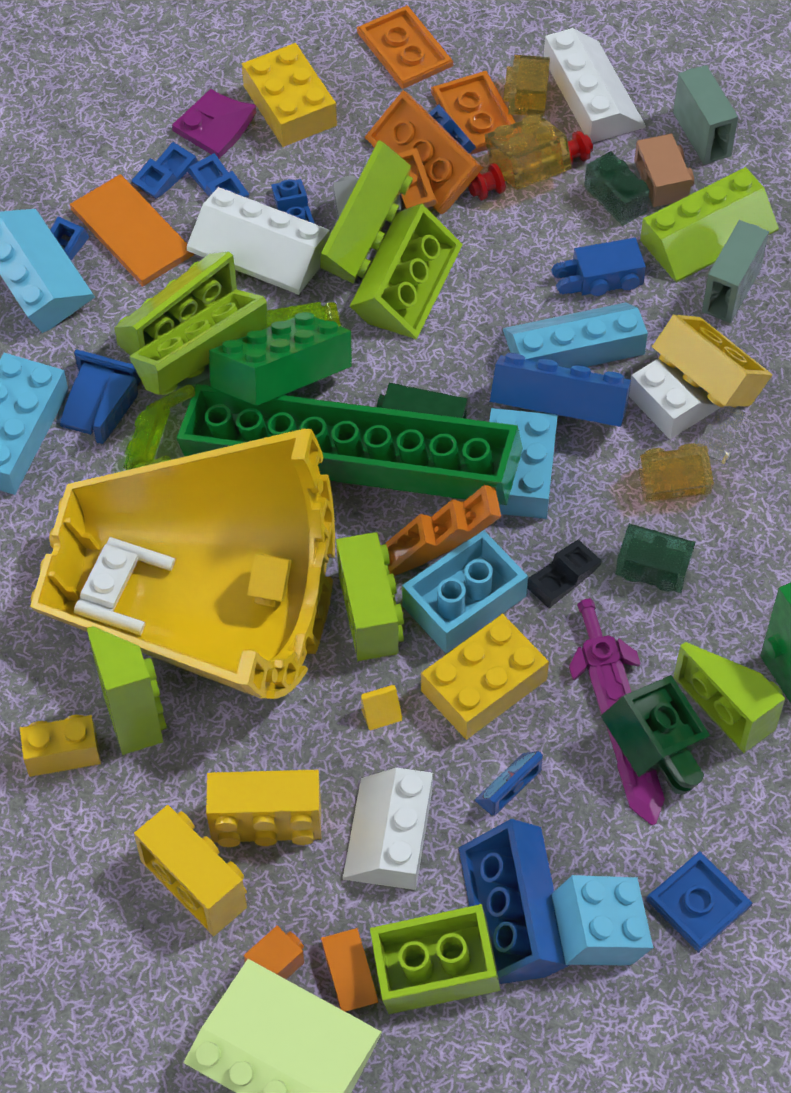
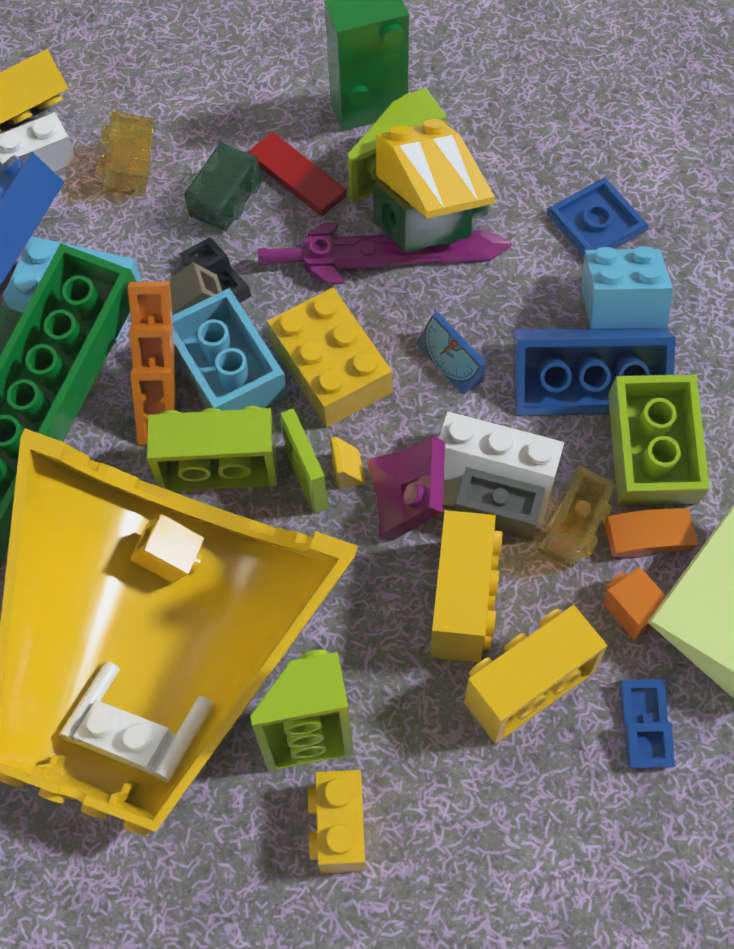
camera: 80 degrees left, 5 degrees up
none -> dark tan brick [168,262,222,315]
none -> red tile [247,132,347,217]
none -> lime tile [280,408,328,514]
none -> magenta plate [367,436,445,540]
none -> yellow slope [376,119,495,218]
none -> dark grey panel [455,467,546,540]
none -> clear yellow brick [535,465,616,569]
none -> blue slope [619,679,675,768]

